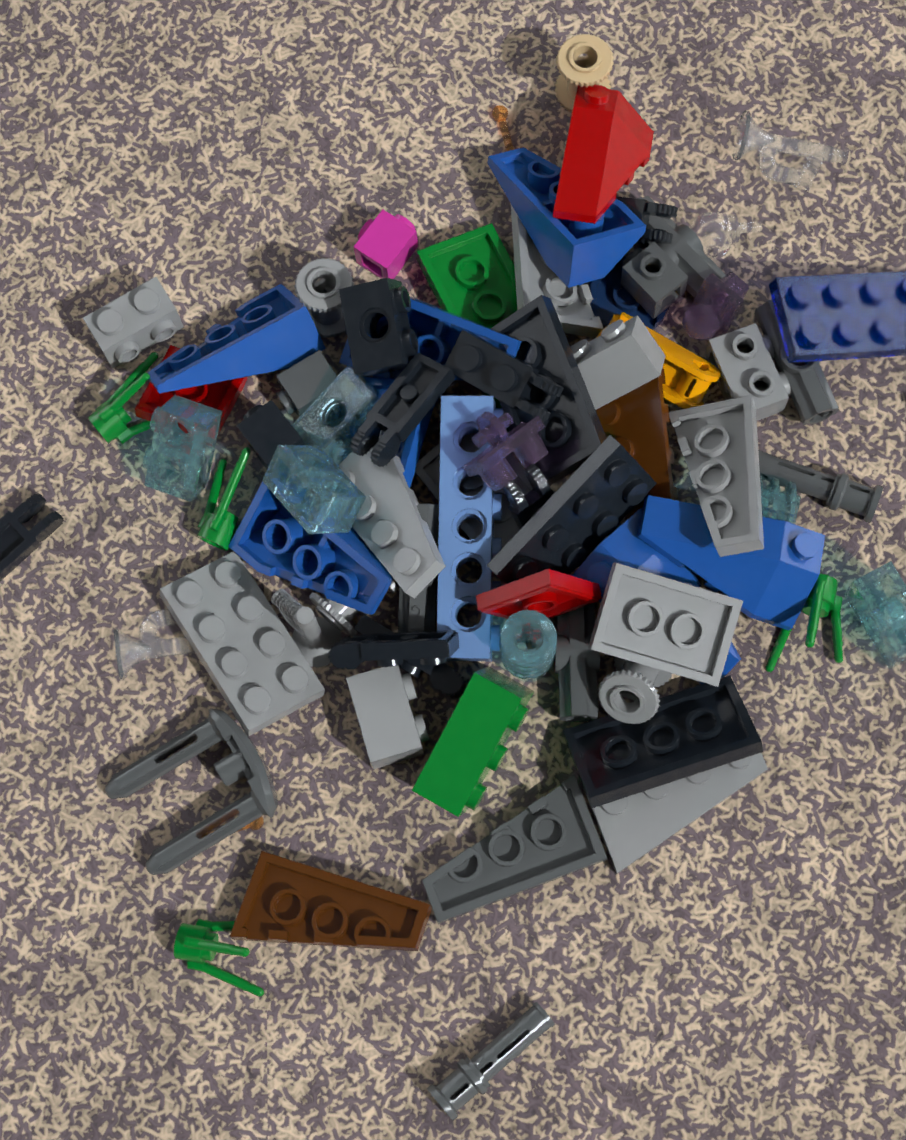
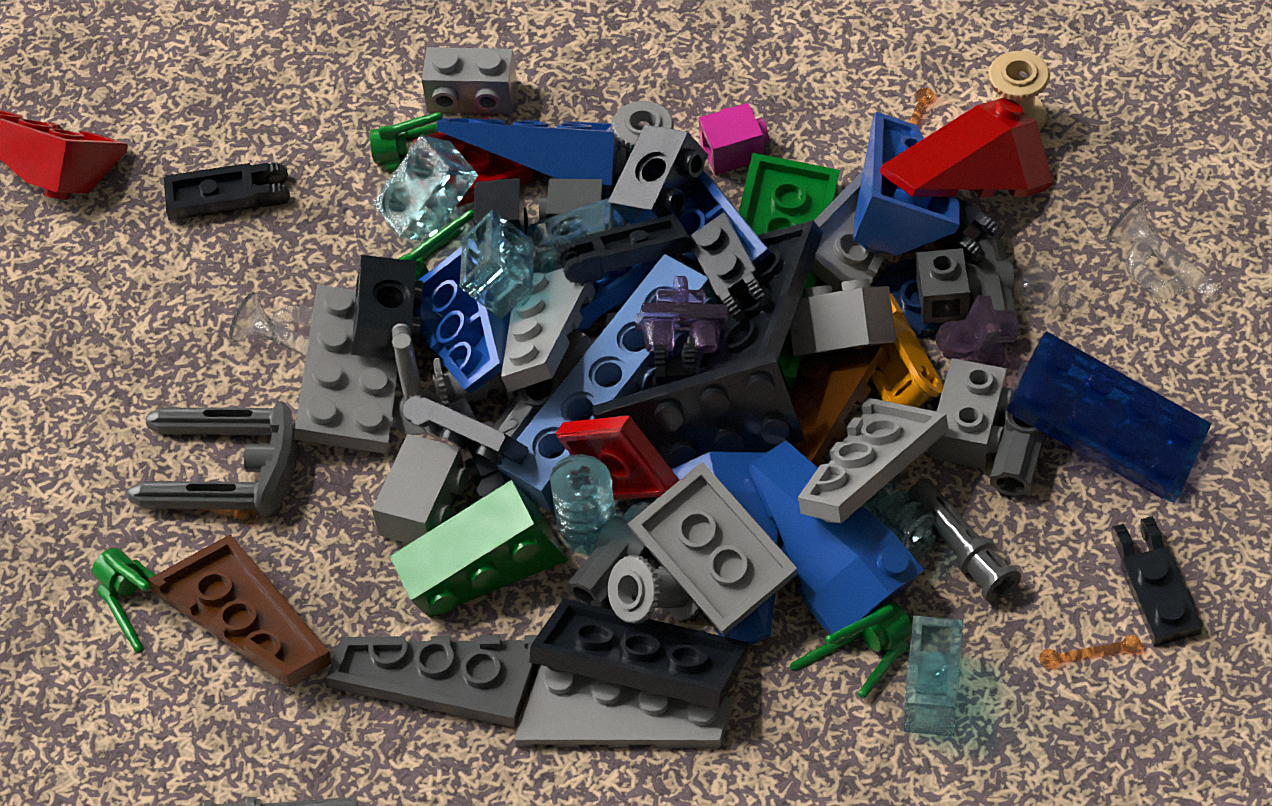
camera: 35 degrees right, 20 degrees down
none -> black brick [351,255,423,360]

